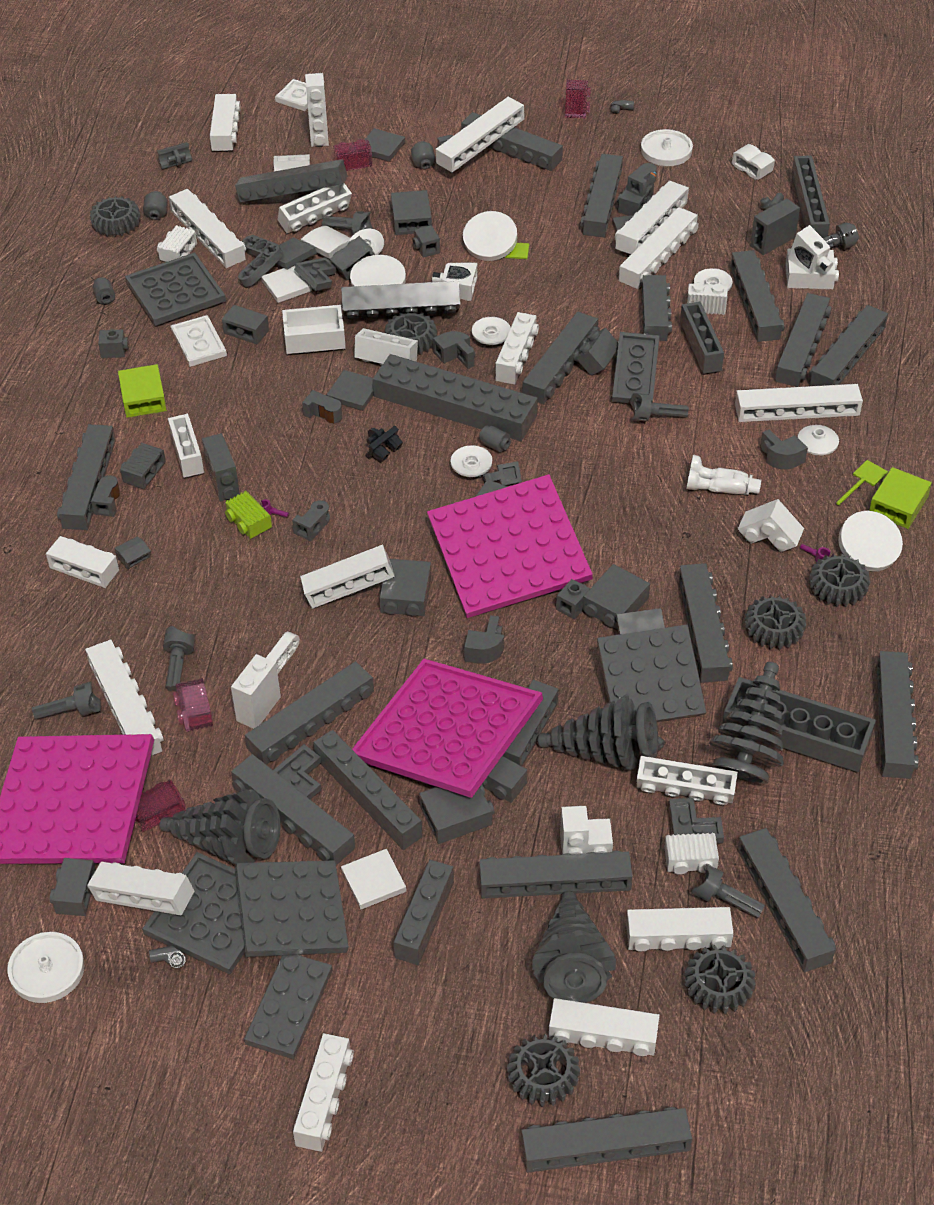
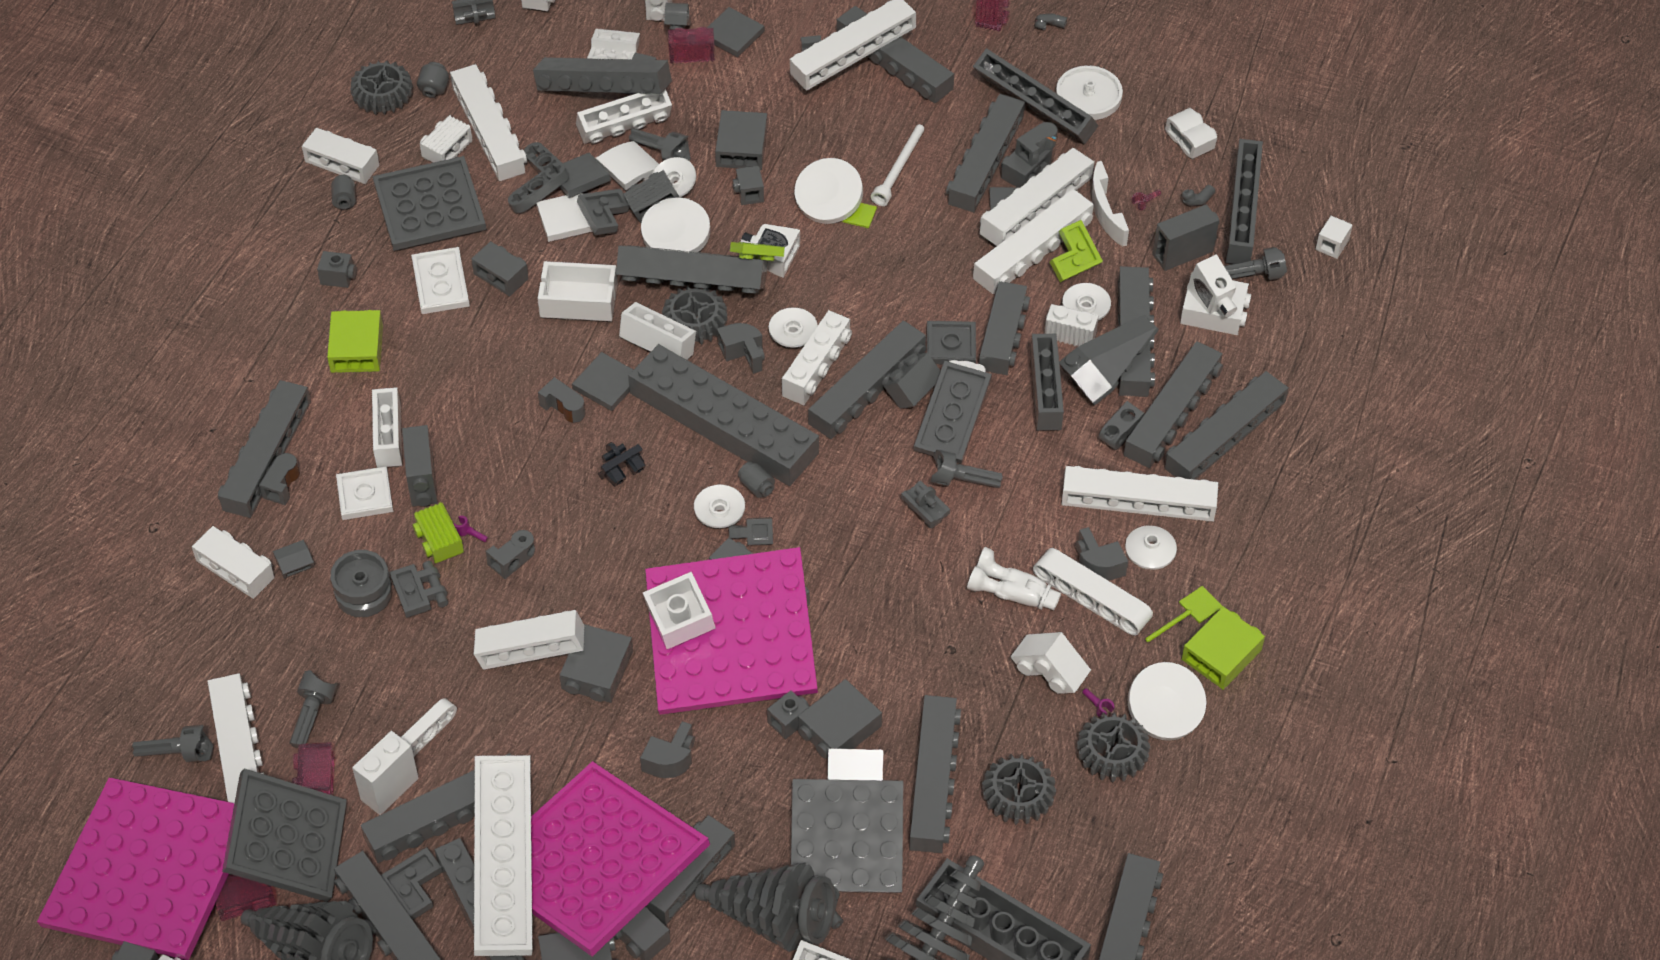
camera: 10 degrees right, 5 degrees up
dark grey brick [120,443,166,489] -> none
dark grey head [411,141,436,169] -> none
none -> dark grey plate [222,768,347,902]
none -> white brick [302,128,379,184]
none -> dark grey wheel [330,550,392,617]
none -> white tile [336,466,393,520]
none -> dark grey plate [389,561,448,618]
none -> white plate [474,755,532,956]
none -> white brick [643,572,715,649]
none -> dark grey plate [664,3,691,30]
none -> lime plate [730,242,785,261]
none -> white piece [871,124,924,206]
none -> dark grey hips [901,480,950,529]
none -> dark grey tile [927,321,976,365]
none -> dark grey brick [973,48,1098,144]
none -> white beam [1033,548,1153,635]
none -> lime plate [1049,220,1103,283]
none -> dark grey wedge [1059,315,1159,405]
none -> white slope [1092,161,1129,247]
none -> dark grey leg [1099,401,1144,450]
none -> clear pink hand [1132,189,1161,210]
none -> white brick [1316,216,1353,259]

